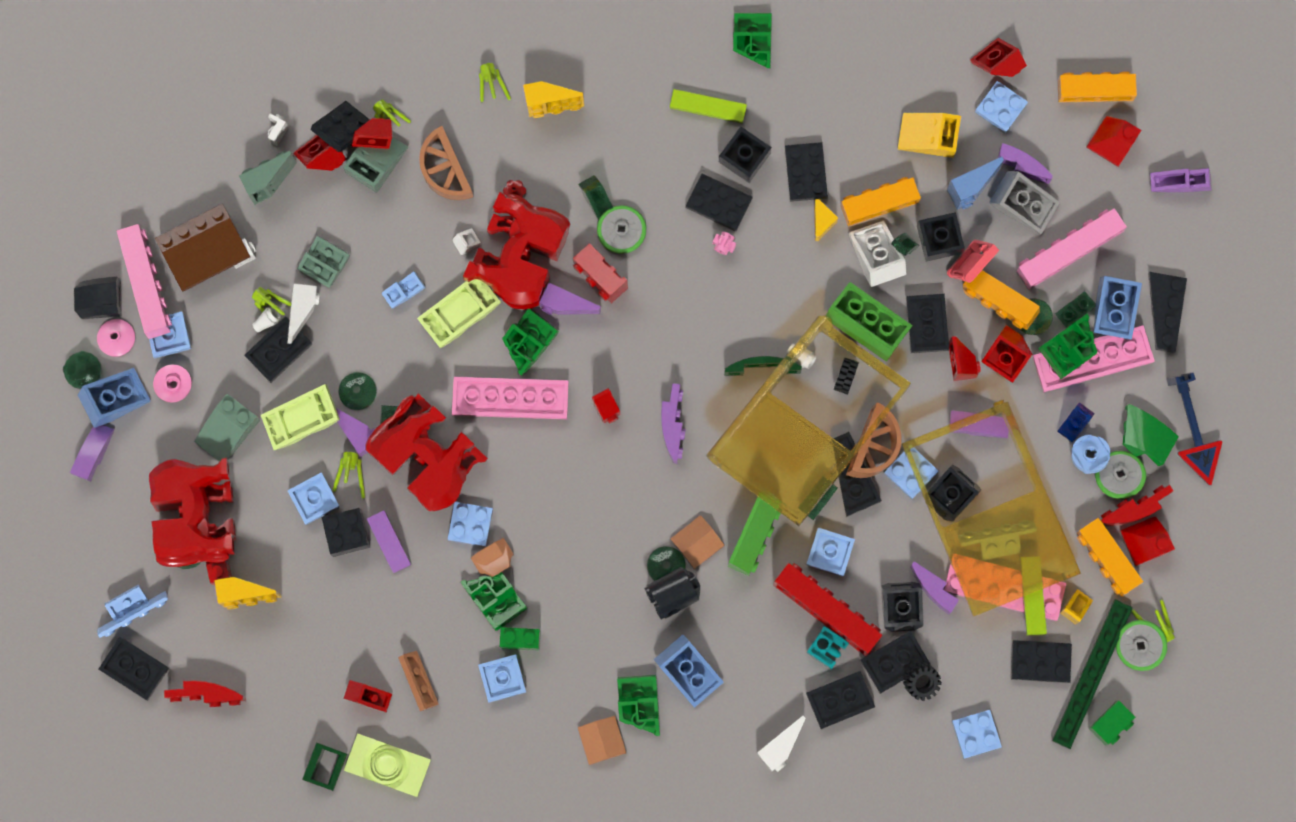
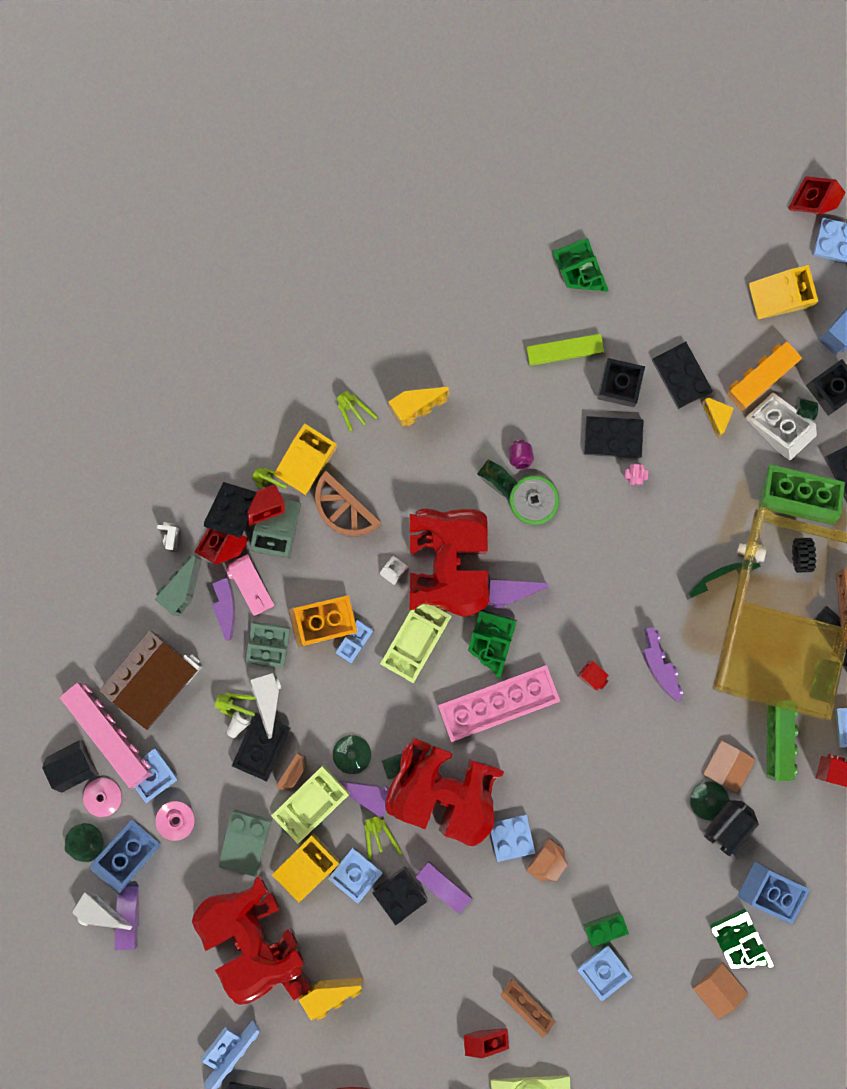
camera: 20 degrees left, 5 degrees up
green slope [460,572,527,631] -> none
red plant [503,180,527,198] -> none
wedge [573,243,628,303] -> none
none -> white slope [72,892,133,930]
none -> medium lavender slope [212,578,236,641]
none -> bright pink door [226,554,274,616]
none -> yellow slope [272,833,340,903]
none -> yellow slope [274,423,337,496]
none -> nougat slope [276,752,306,790]
none -> light orange slope [289,595,358,647]
none -> magenta head [508,440,534,469]

